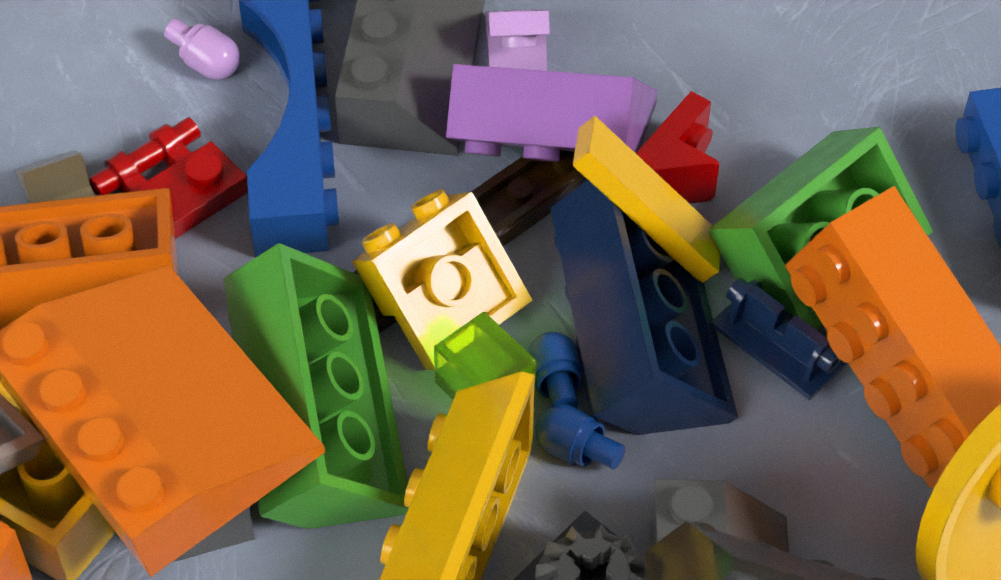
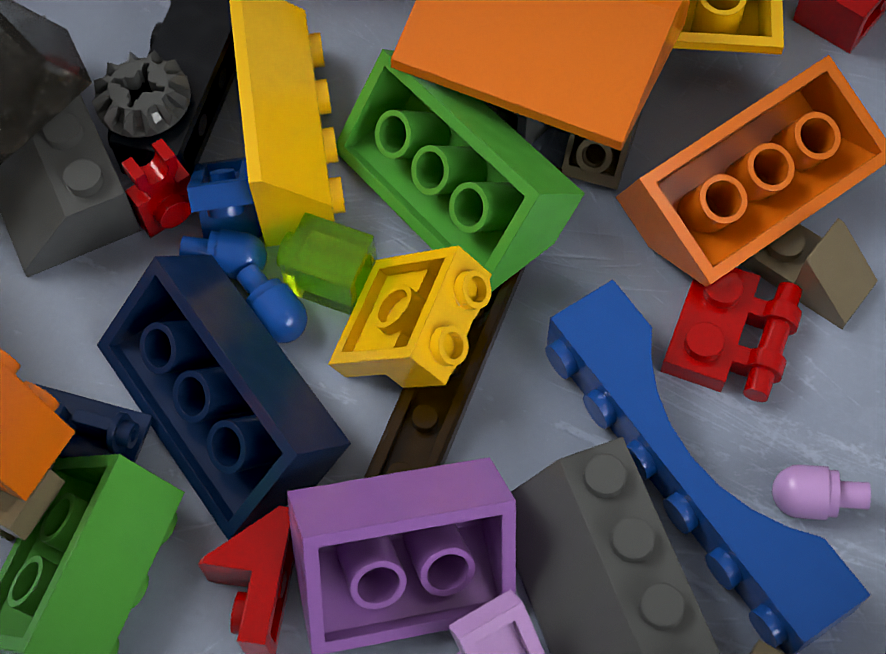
camera: 155 degrees right, 10 degrees up
yellow tile [573,116,720,283] -> none
none -> red plate [121,138,191,238]
none -> blue slope [187,157,262,239]

